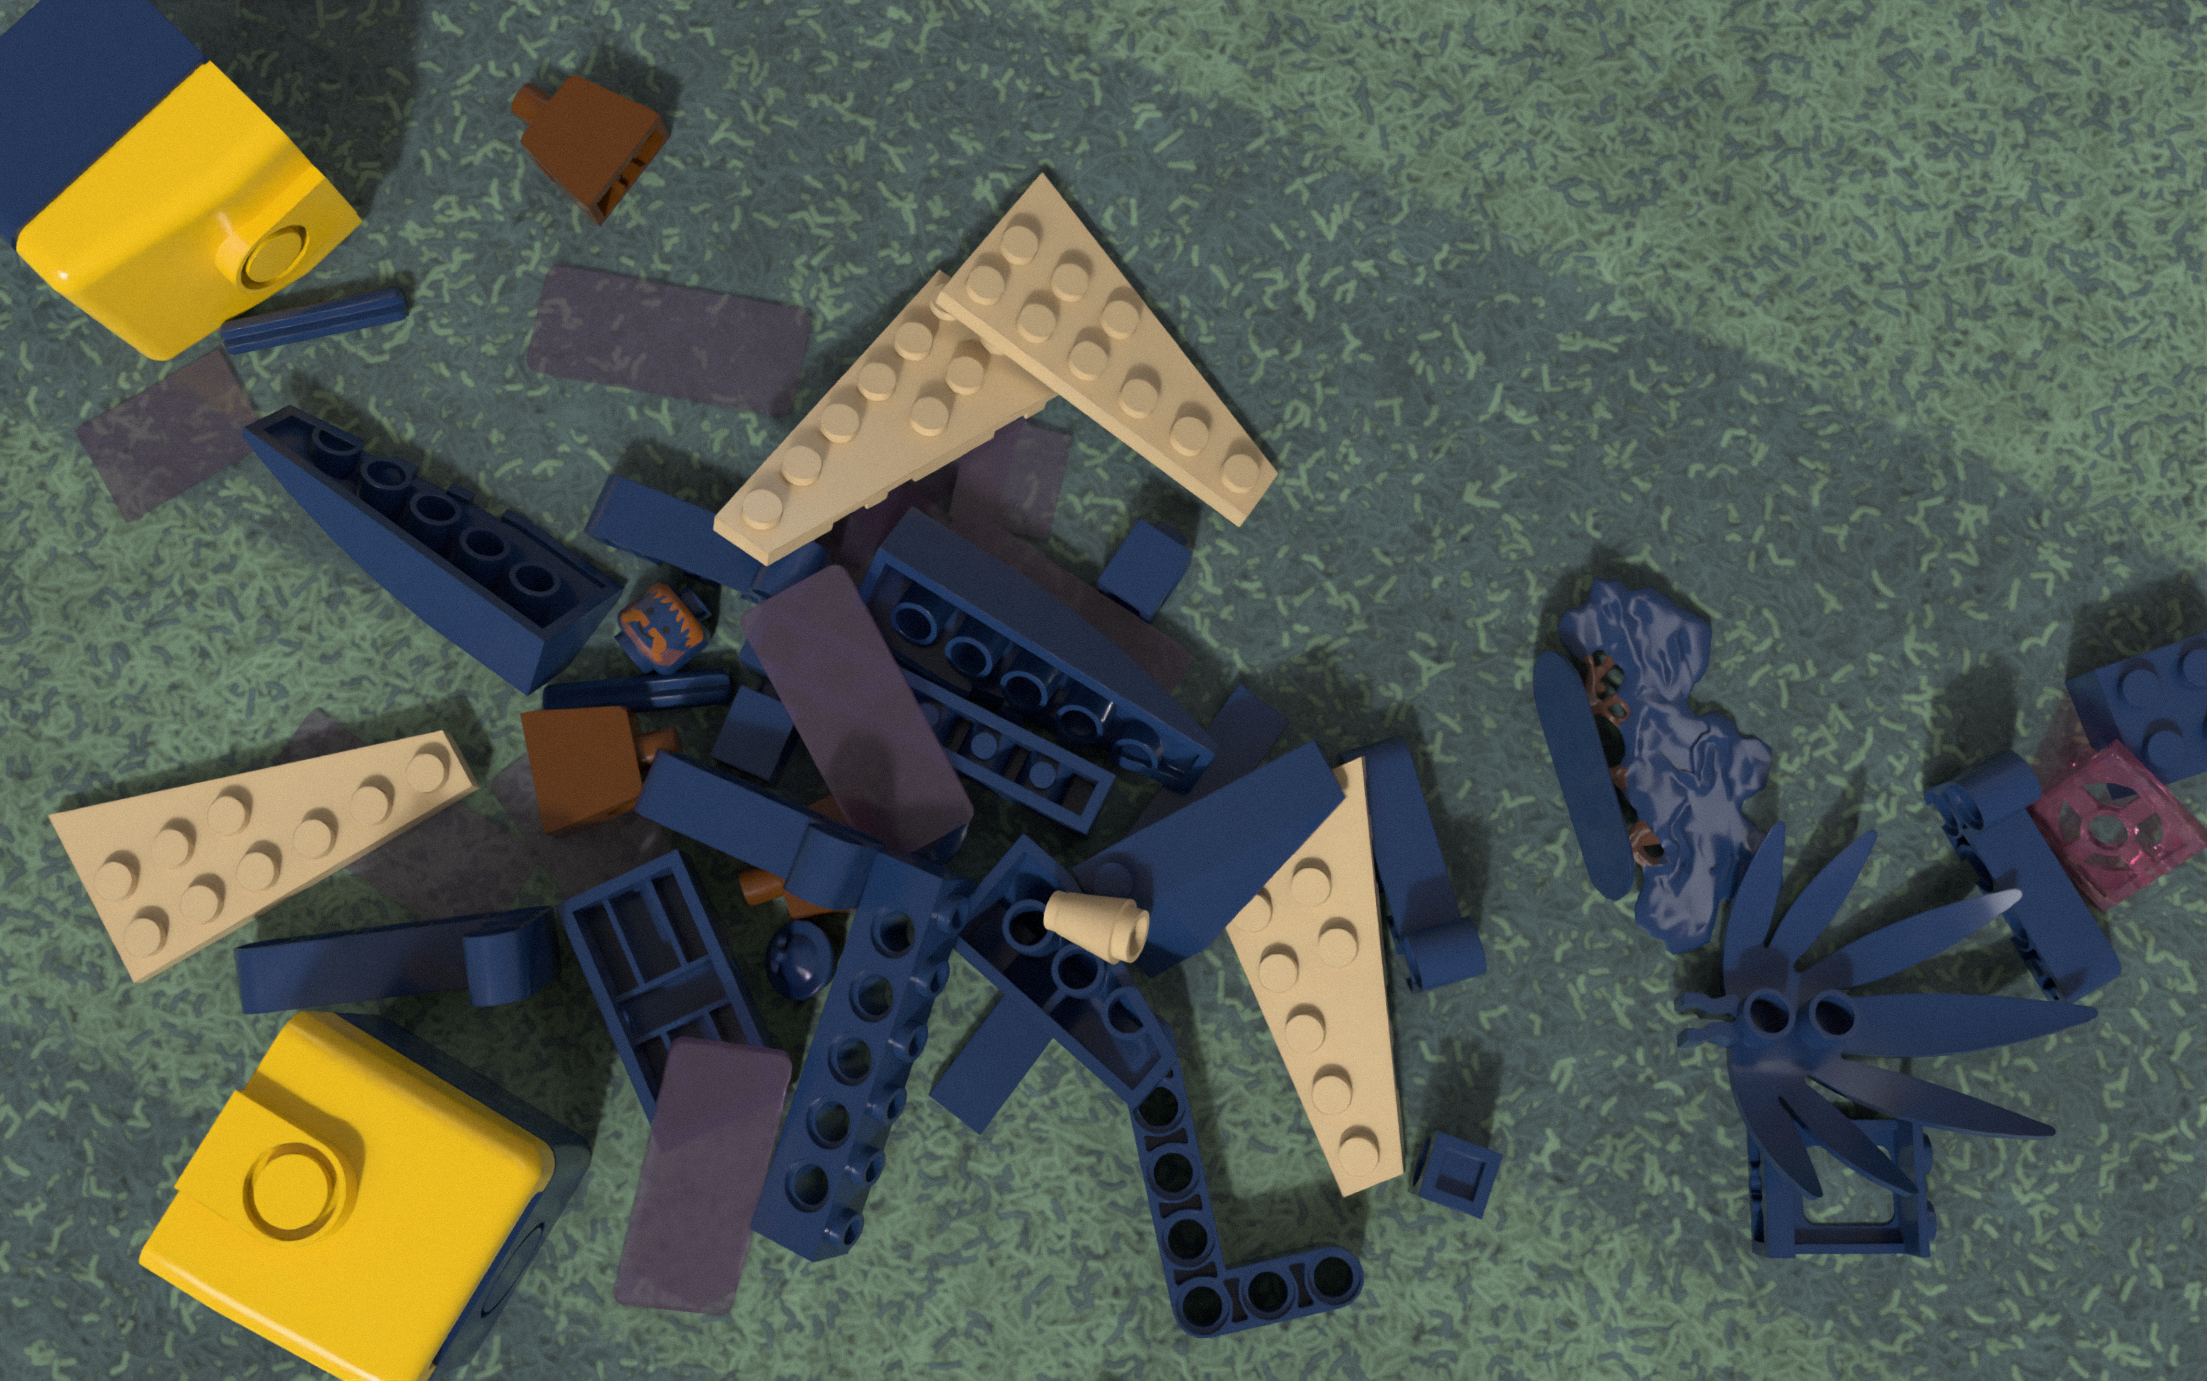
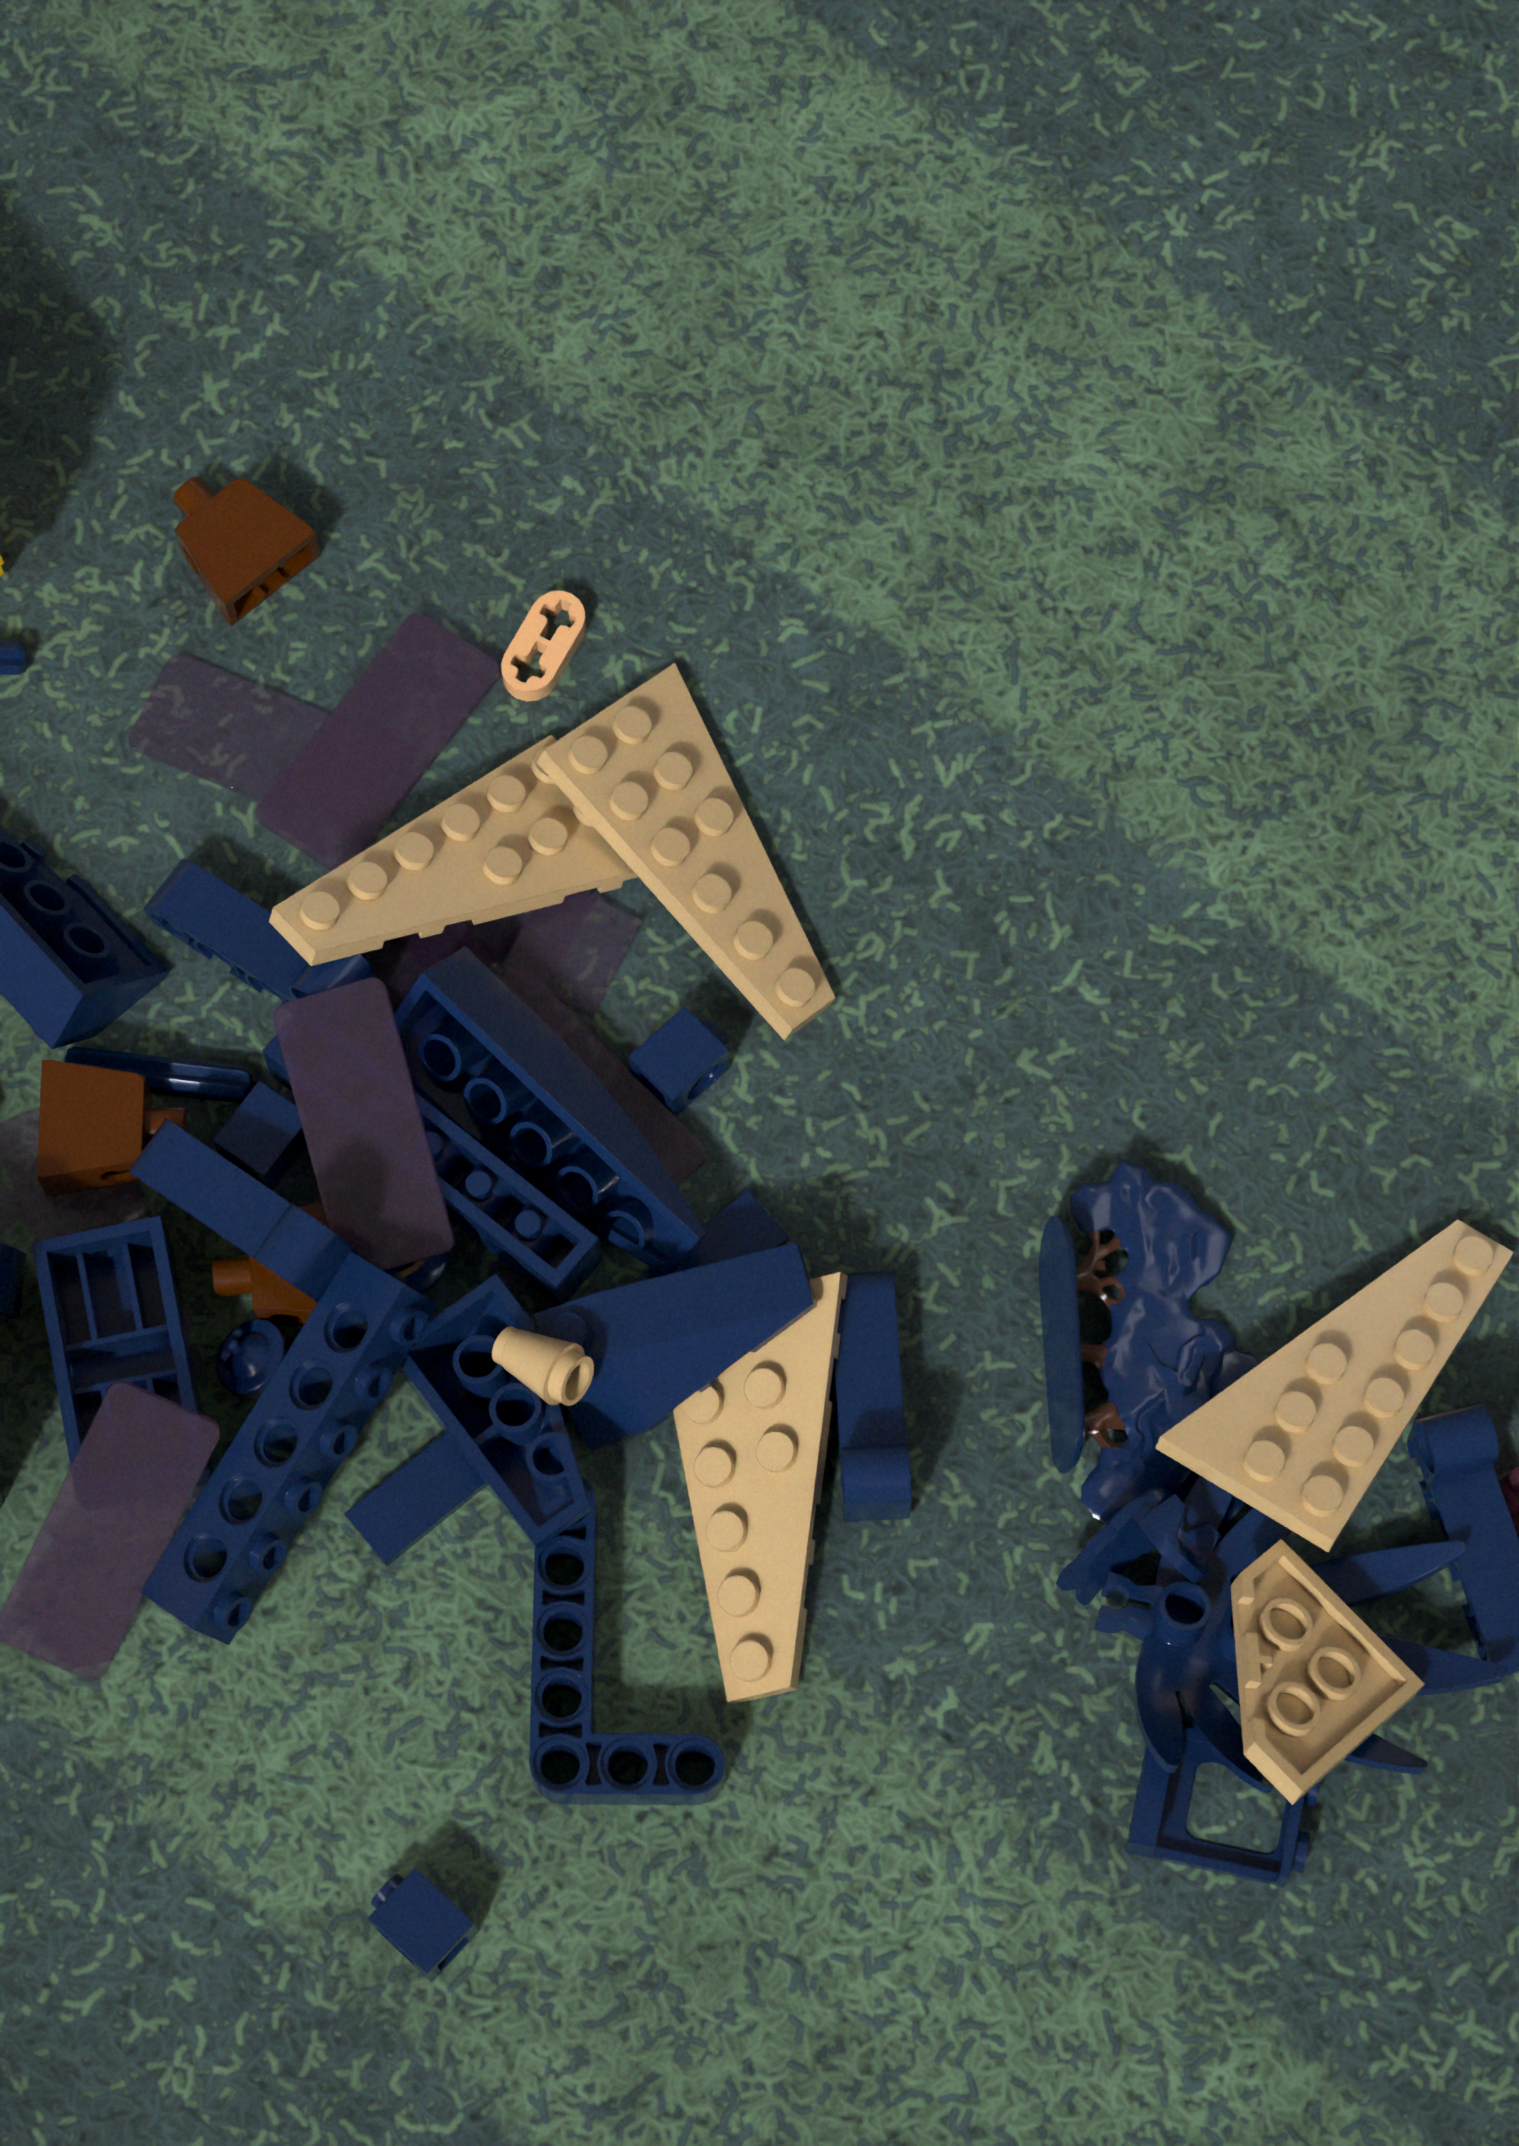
camera: 15 degrees right, 10 degrees down
dark blue head [614,582,712,675] -> none
dark blue brick [1407,1129,1503,1219] -> none
none -> clear purple piece [256,613,500,871]
none -> light nougat beam [501,590,587,701]
none -> dark blue hair [1056,1488,1221,1606]
none -> tan wing [1155,1219,1514,1553]
none -> tan plate [1230,1539,1425,1805]

